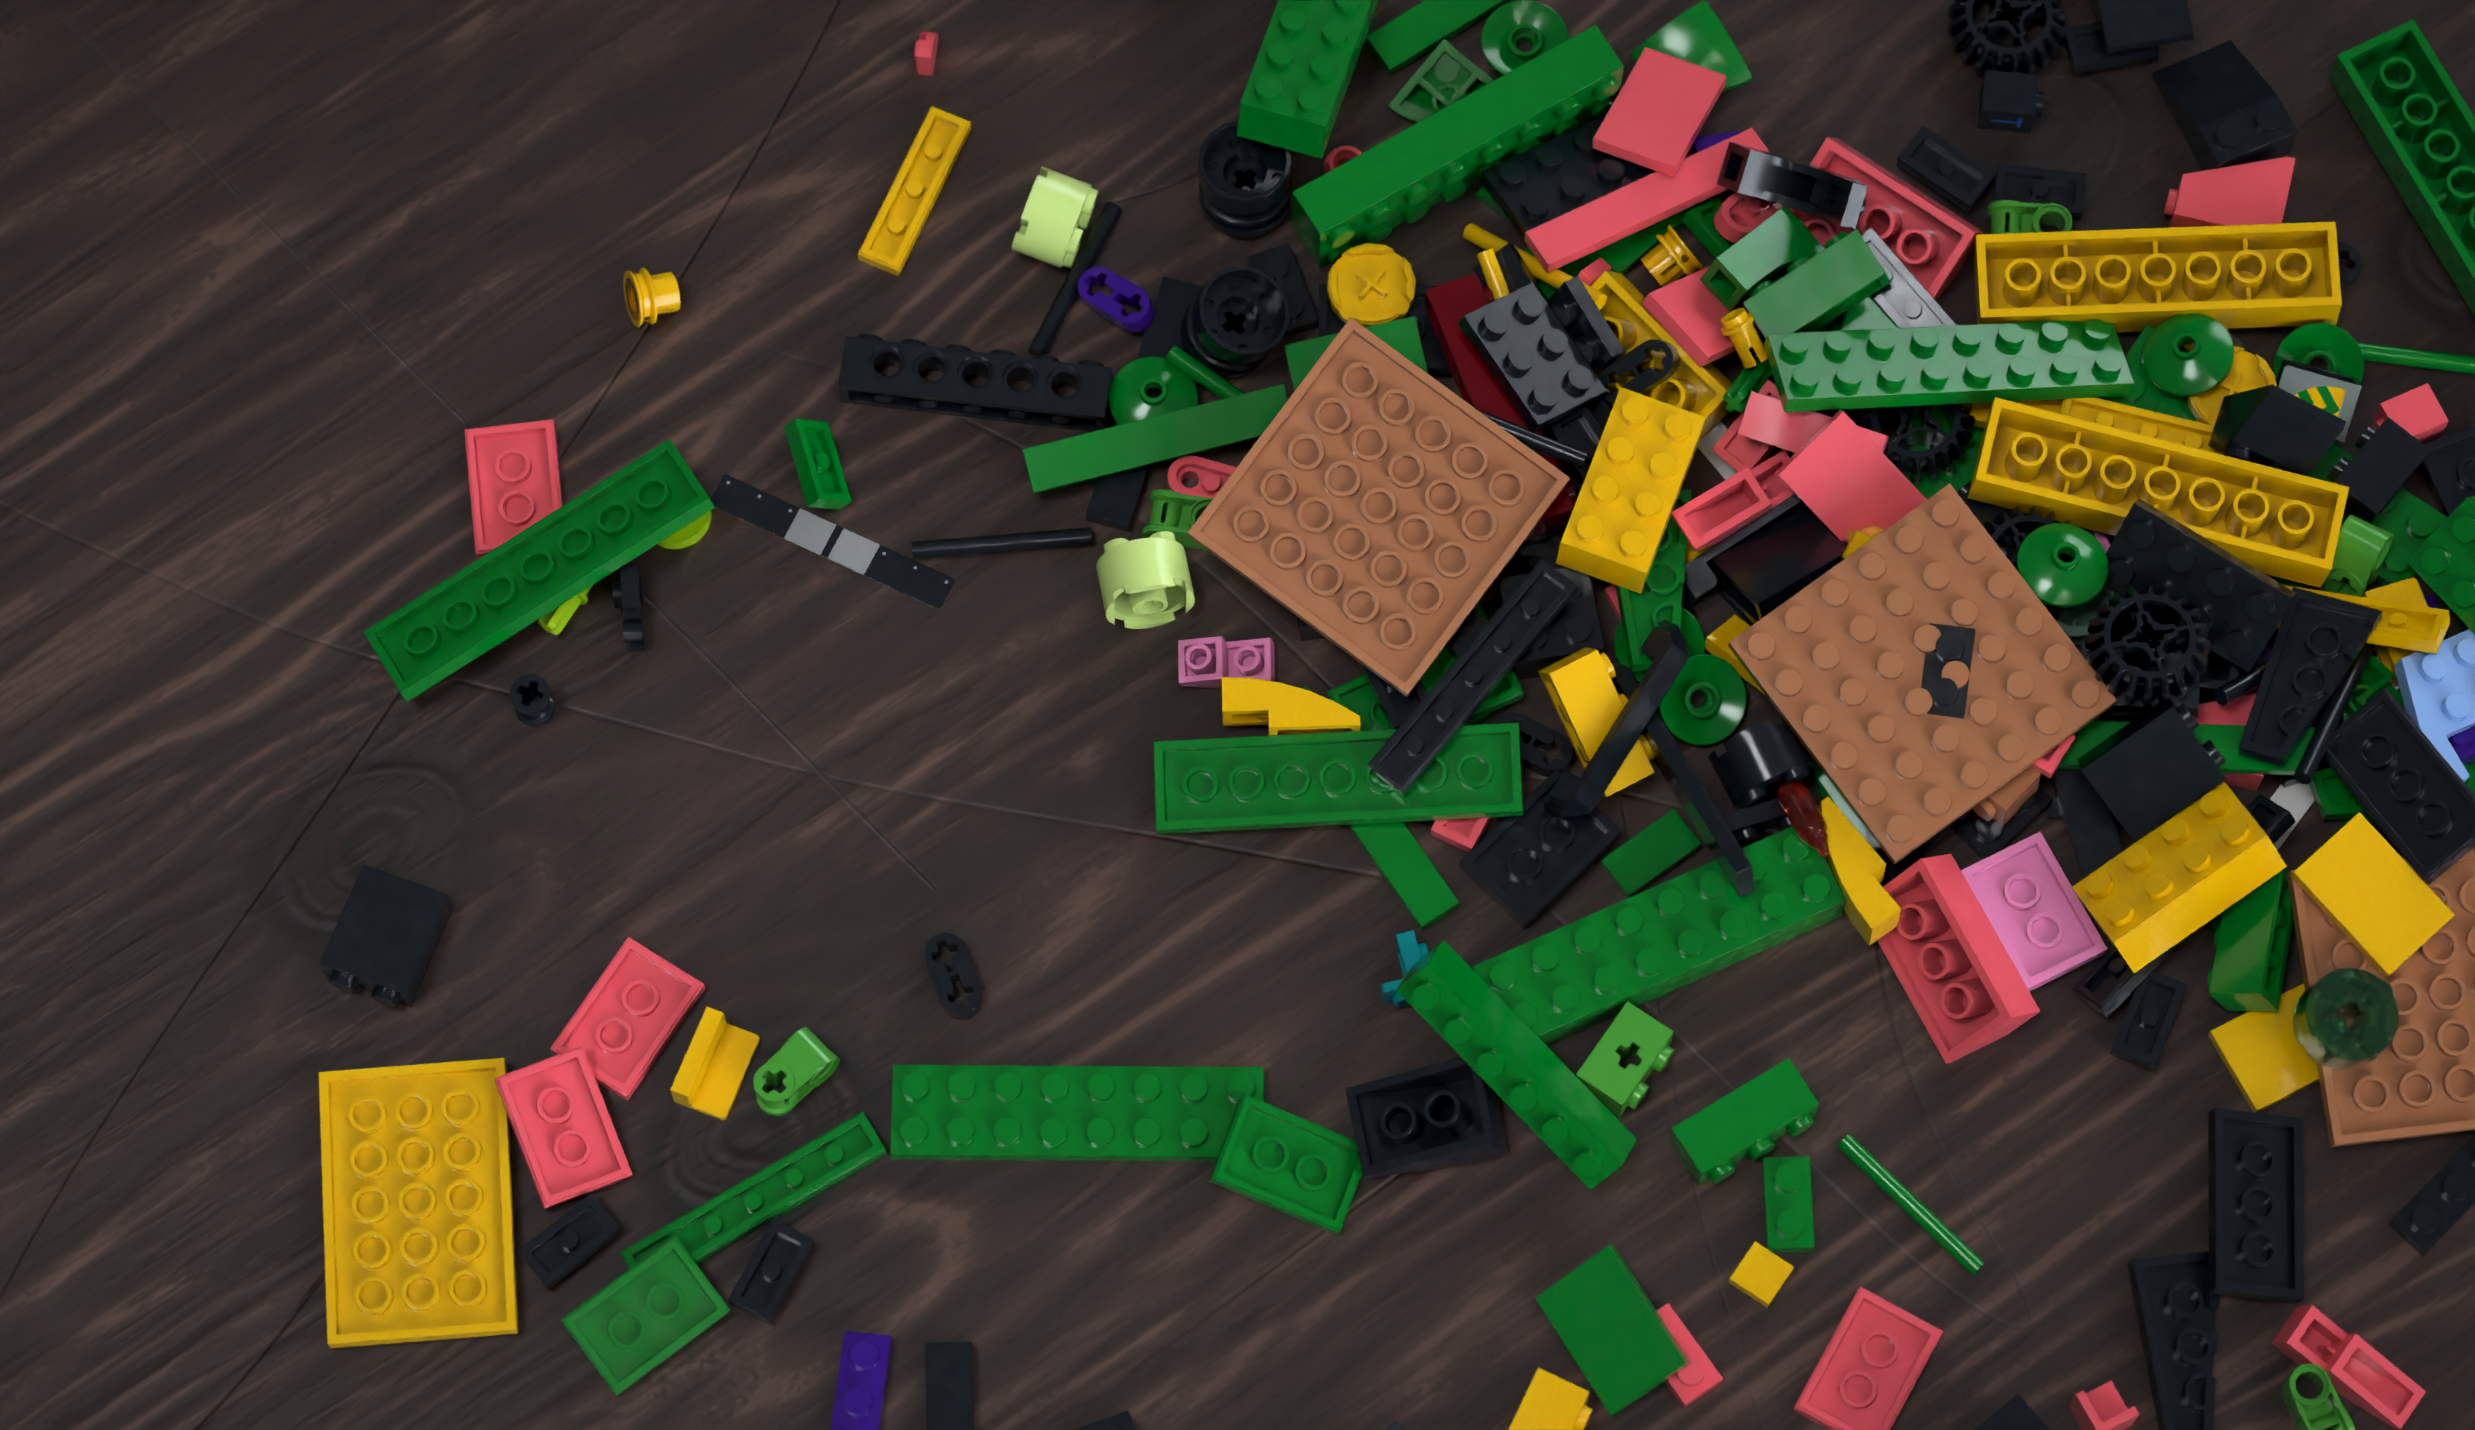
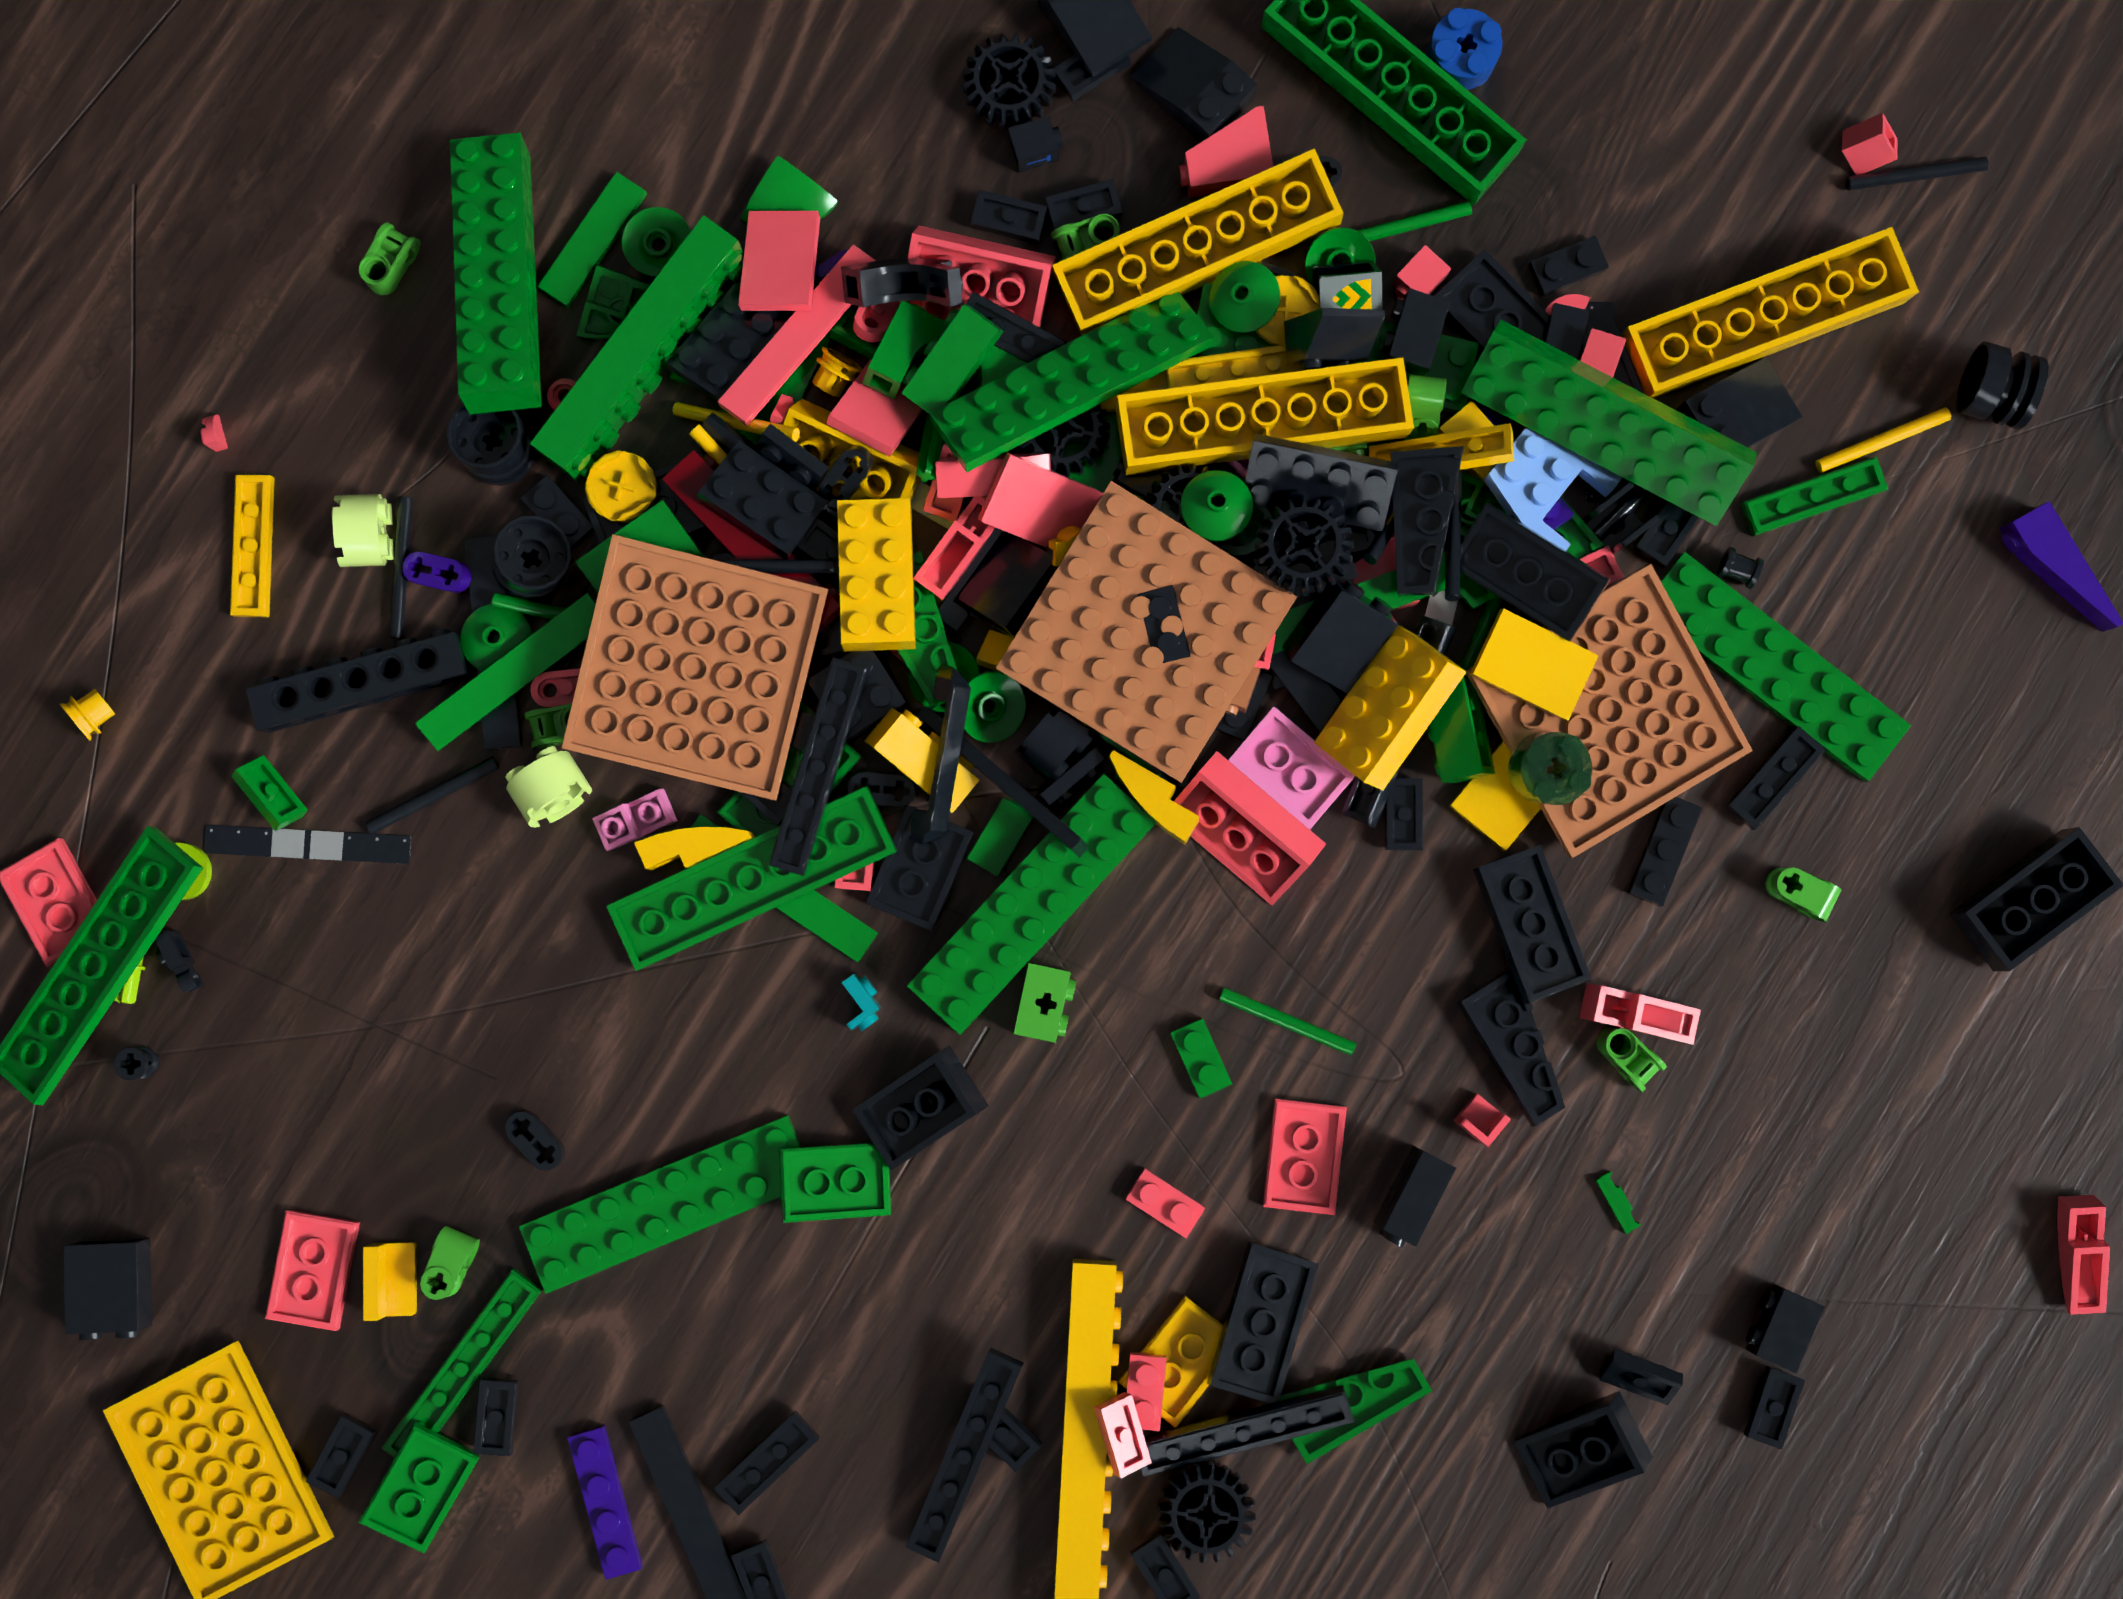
camera: 25 degrees left, 15 degrees up
coral tile [494,1046,632,1210] -> none
green brick [1396,940,1637,1190] -> none
green tile [1535,1245,1690,1416] -> none
green brick [1668,1058,1819,1186] -> none
yellow pin [1720,308,1768,368] -> none
yellow tile [1728,1241,1794,1308] -> none
clear red piece [1778,782,1829,857] -> none

